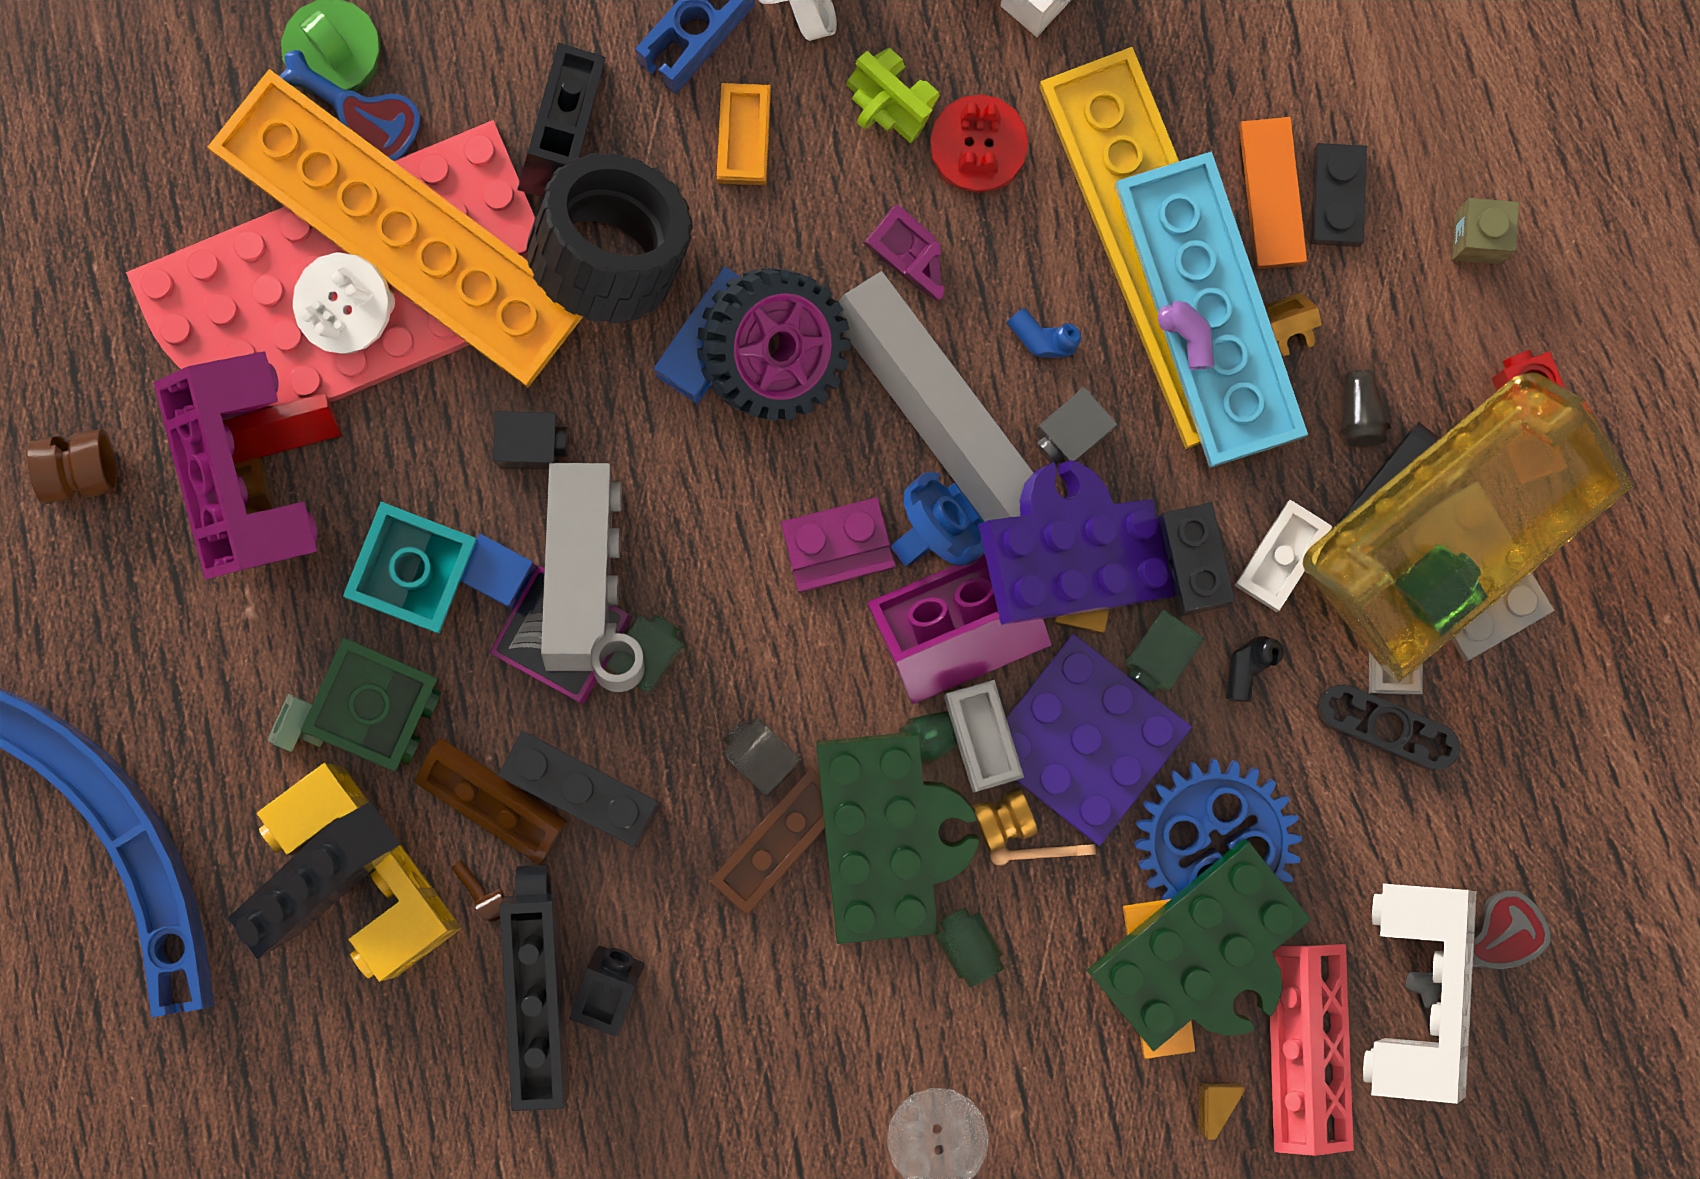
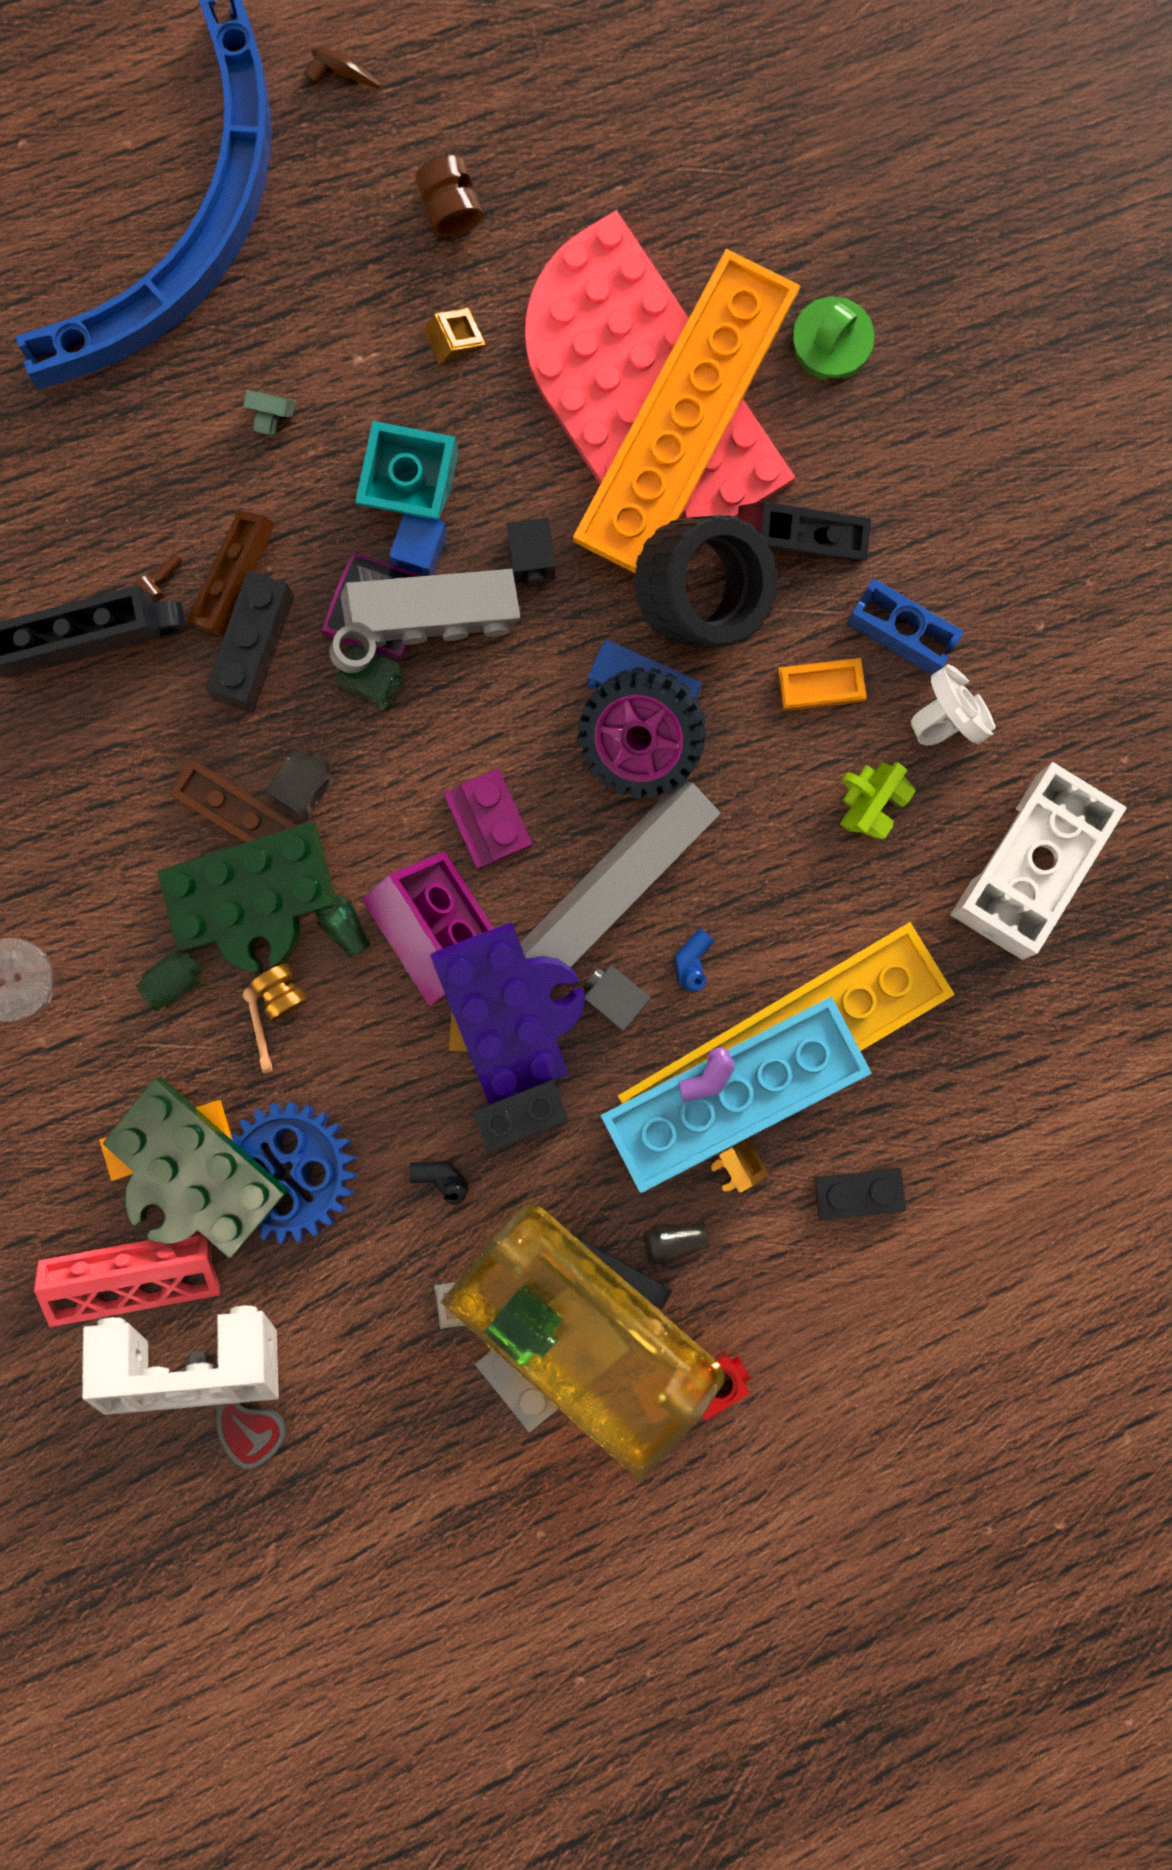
camera: 80 degrees right, 0 degrees up
magenta plate [153,351,317,580] -> none
red tile [223,393,342,464] -> none
black brick [228,801,401,960] -> none
yellow plate [257,763,462,982] -> none
piece [279,50,421,161] -> none
white plate [293,253,395,354] -> none
dark green plate [300,637,442,772] -> none
black bracket [569,946,645,1037] -> none
magenta slope [863,204,944,301] -> none
blue tile [891,472,985,568] -> none
red plate [930,94,1029,193] -> none
light grey tile [943,680,1024,793] -> none
dark purple plate [1006,634,1192,846] -> none
clear green brick [1124,610,1205,692] -> none
pearl gold slope [1199,1083,1245,1140] -> none
white plate [1234,500,1333,612] -> none
orange tile [1239,117,1307,270] -> none
black beam [1316,684,1460,770] -> none
olive brick [1452,198,1519,264] -> none

